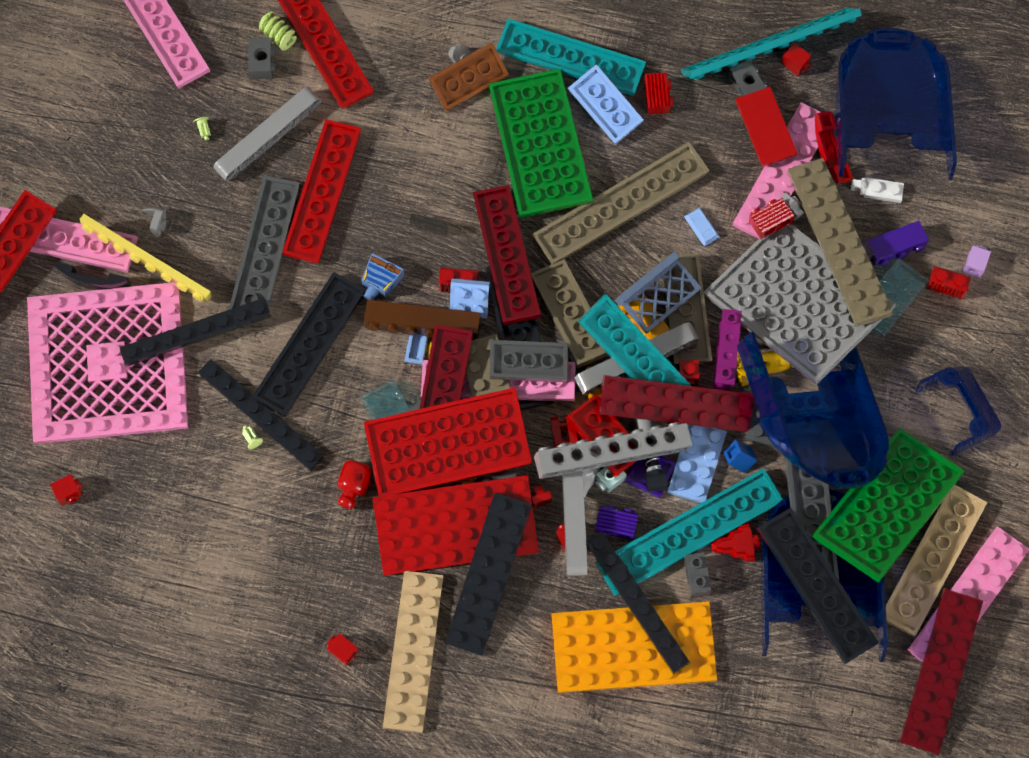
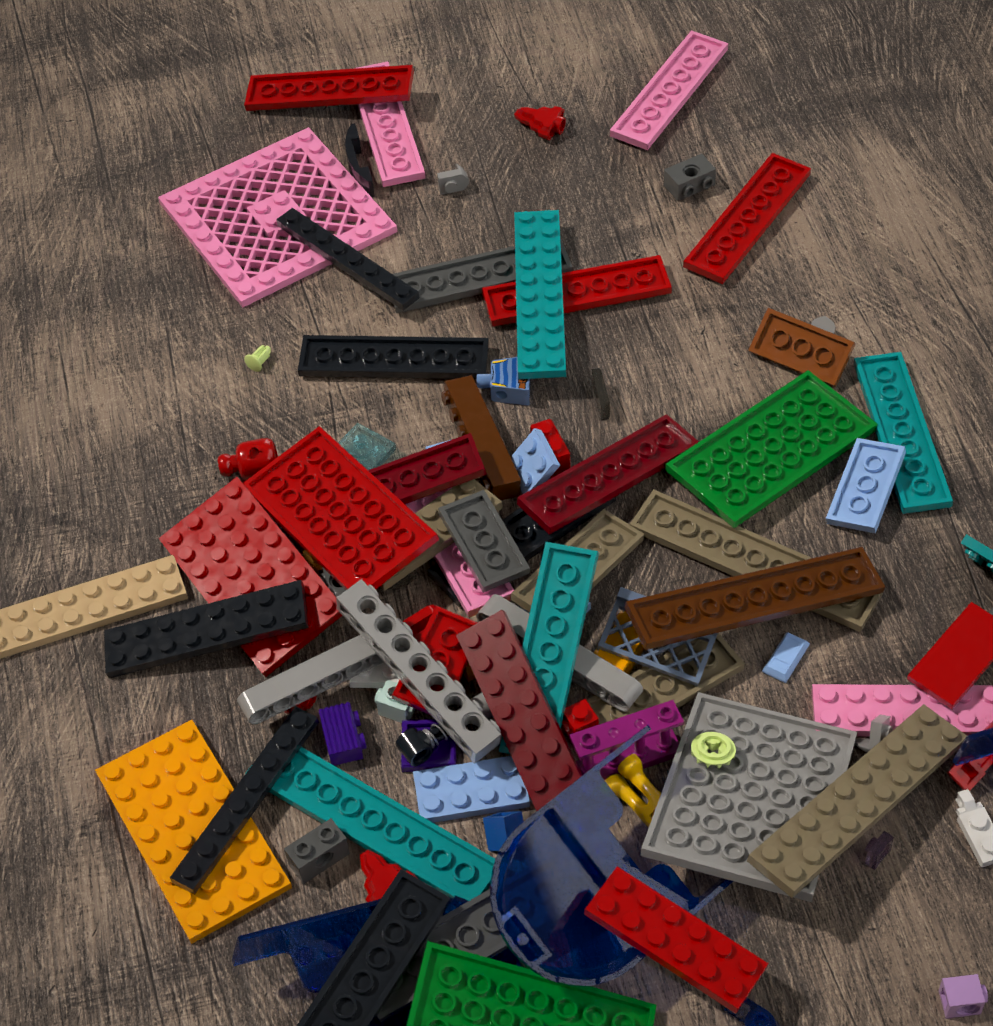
camera: 65 degrees right, 20 degrees down
red brick [50,474,83,506] -> none
light yellow plate [79,214,212,303] -> none
yellowish green piece [193,117,211,140] -> none
black plate [198,359,324,471] -> none
light grey beam [213,87,321,182] -> none
yellowish green piece [258,11,297,51] -> none
red brick [326,633,359,666] -> none
red tile [531,485,552,509] -> none
red brick [644,72,673,114] -> none
red brick [749,198,794,240] -> none
dark purple brick [865,221,929,266] -> none
clear light blue plate [872,258,929,338] -> none
red brick [926,266,971,300] -> none
none -> red rock [514,106,566,141]
none -> teal plate [514,210,566,379]
none -> red plate [584,866,769,1014]
none -> reddish brown plate [624,547,885,650]
none -> yellowish green gear [691,732,736,769]

